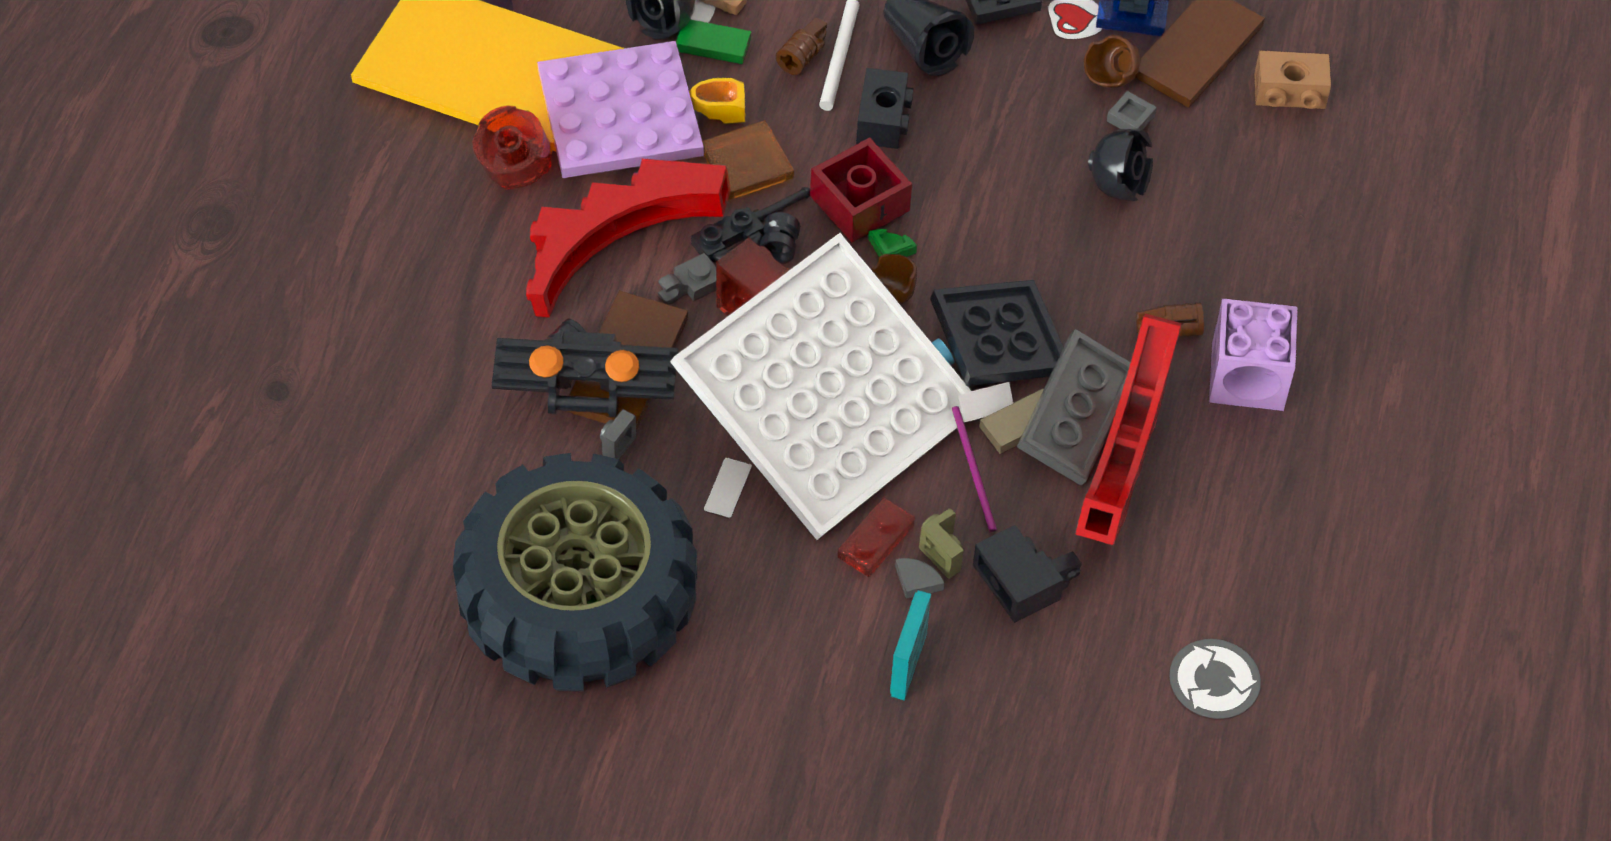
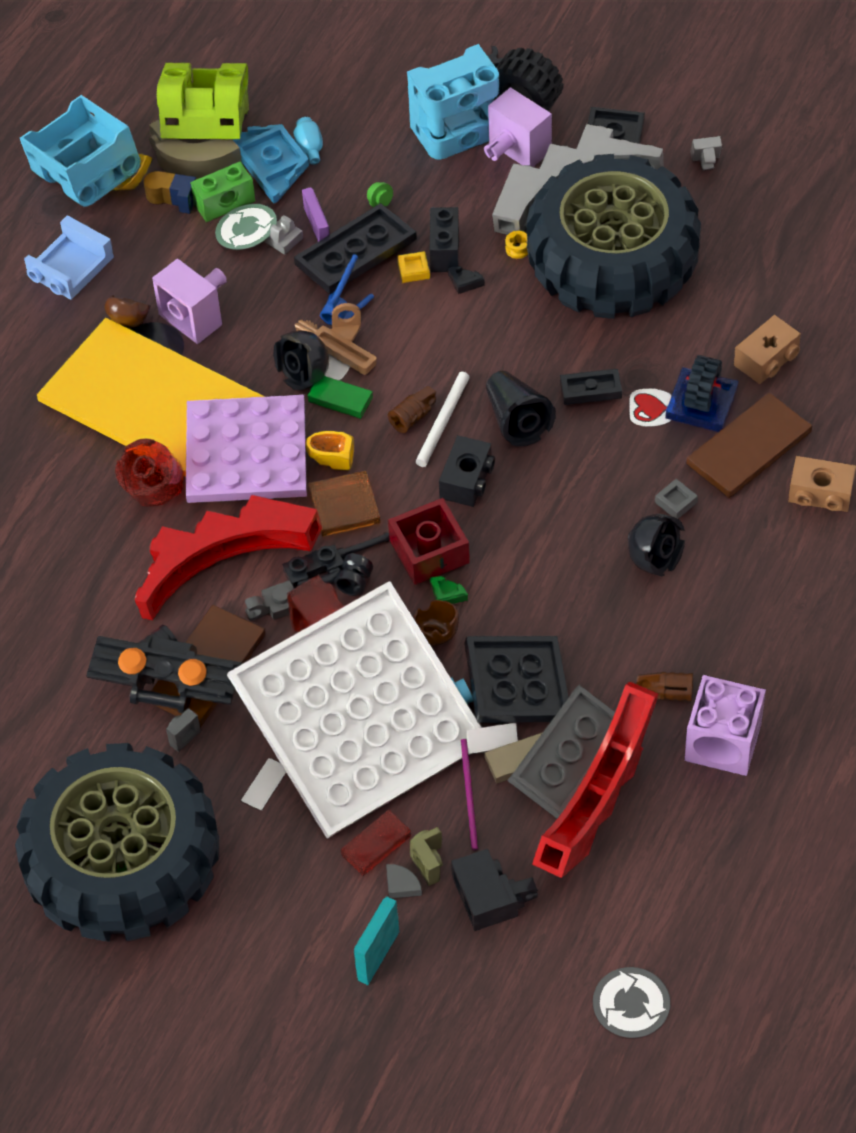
camera: 15 degrees right, 0 degrees up
reddish brown hair [1084,35,1141,88] -> none

